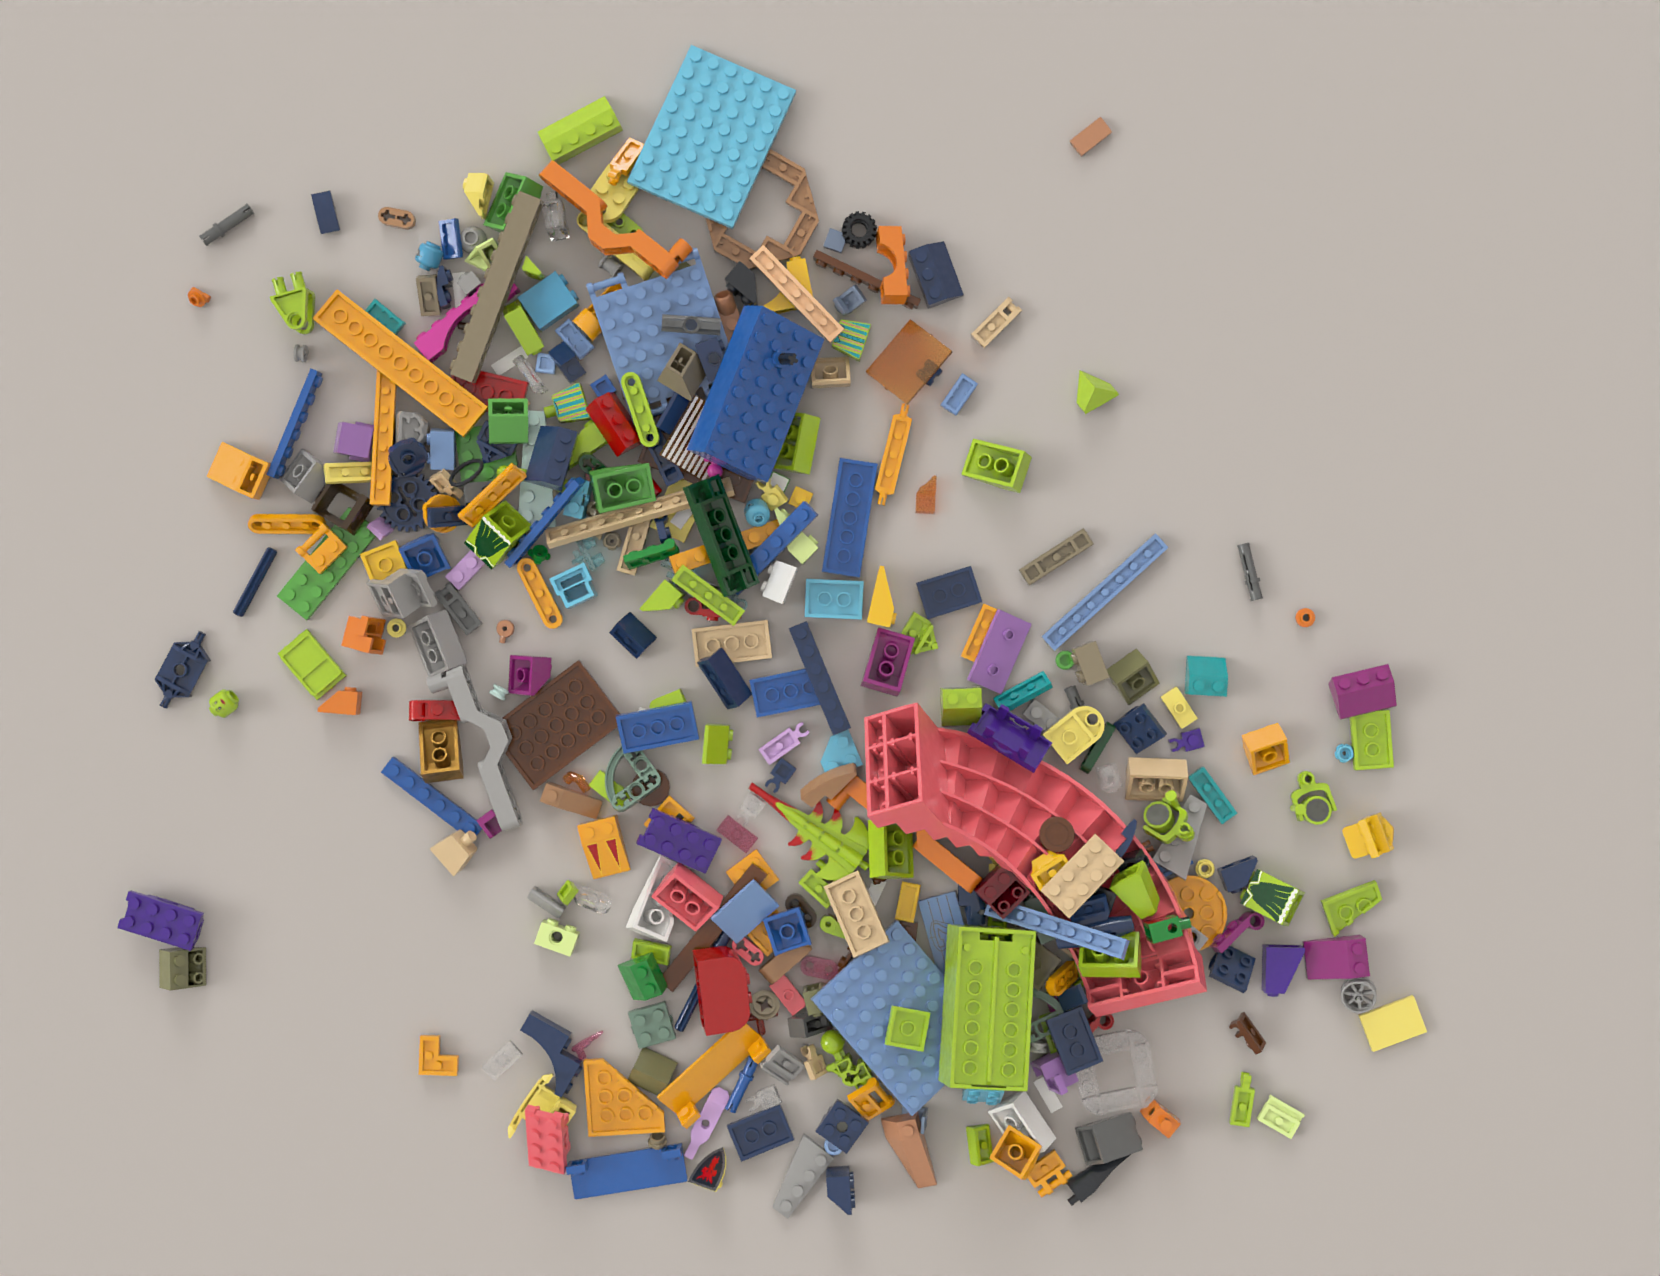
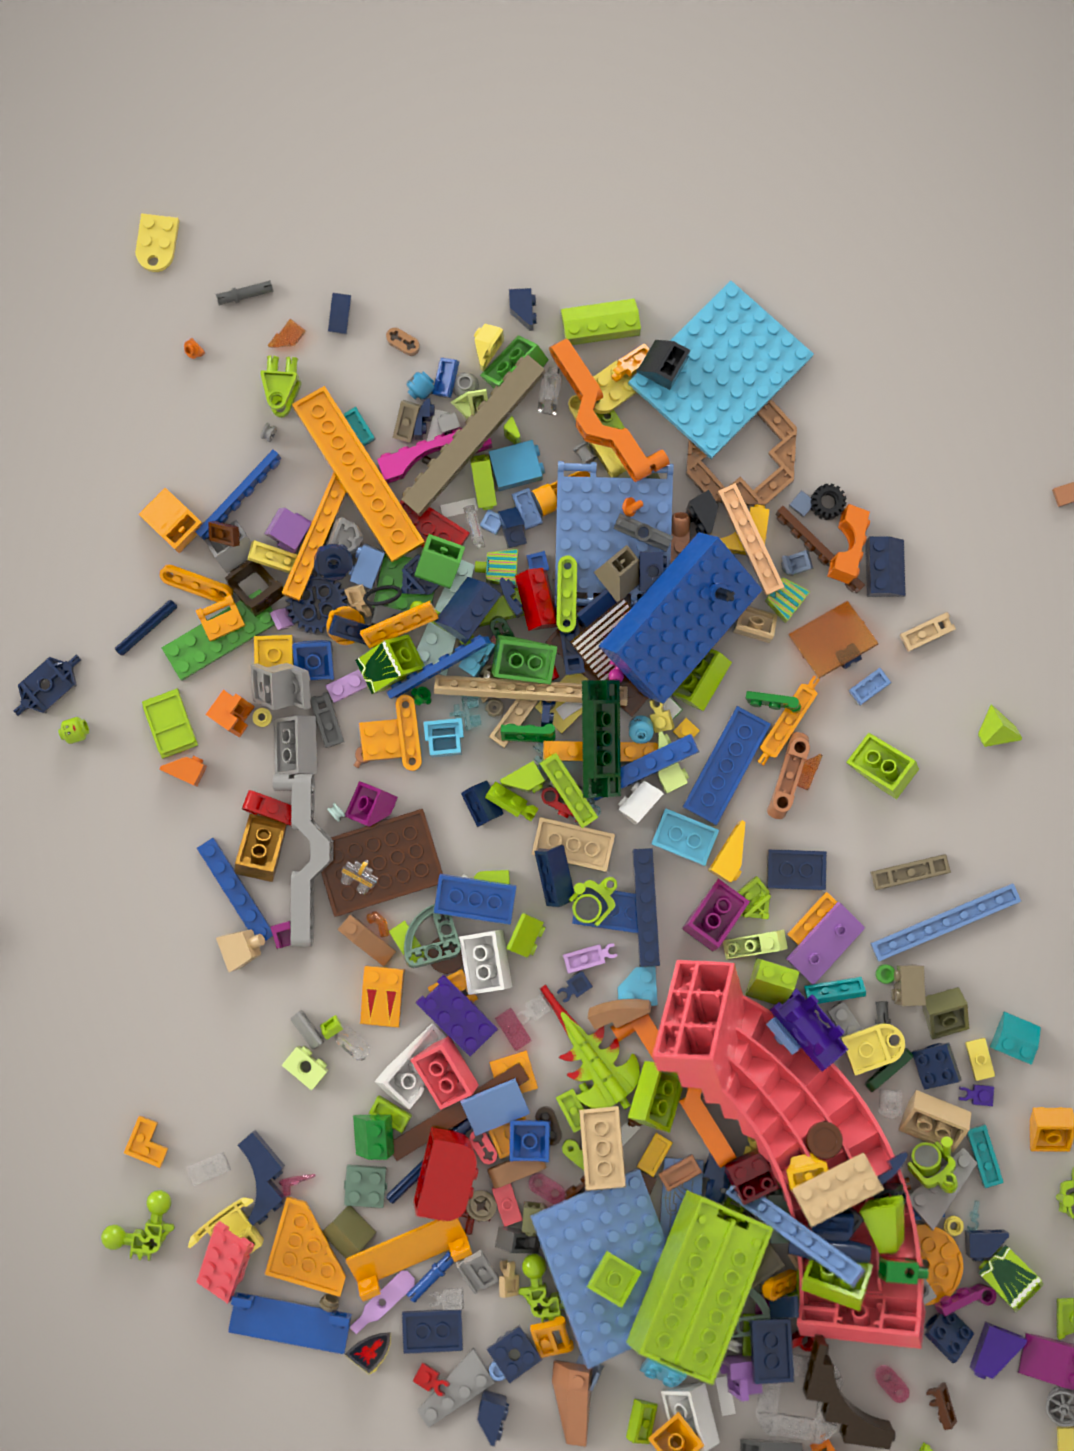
camera: 20 degrees right, 5 degrees down
none -> lime piece [101,1190,175,1261]
none -> light yellow plate [135,213,179,272]
none -> reddish brown plate [208,521,240,547]
none -> clear orange slope [267,319,306,348]
none -> clear hips [341,860,379,895]
none -> light orange plate [359,719,402,762]
none -> red plate [412,1363,450,1396]
none -> white slope [459,929,512,995]
none -> lime plate [485,781,539,821]
none -> dark blue slope [500,577,523,619]
none -> dark blue slope [509,288,537,331]
none -> lime piece [569,877,617,927]
none -> orange plate [622,497,644,517]
none -> black slope [637,340,690,390]
none -> nougat tile [658,1154,702,1192]
none -> yellowish green slope [723,929,788,959]
none -> green plate [745,691,801,713]
none -> medium blue plate [766,1017,801,1055]
none -> nougat plate [767,732,810,819]
none -> dark brown arch [802,1334,896,1450]
none -> clear pink plate [875,1365,910,1403]
none -> clear light blue hand [967,1200,980,1231]

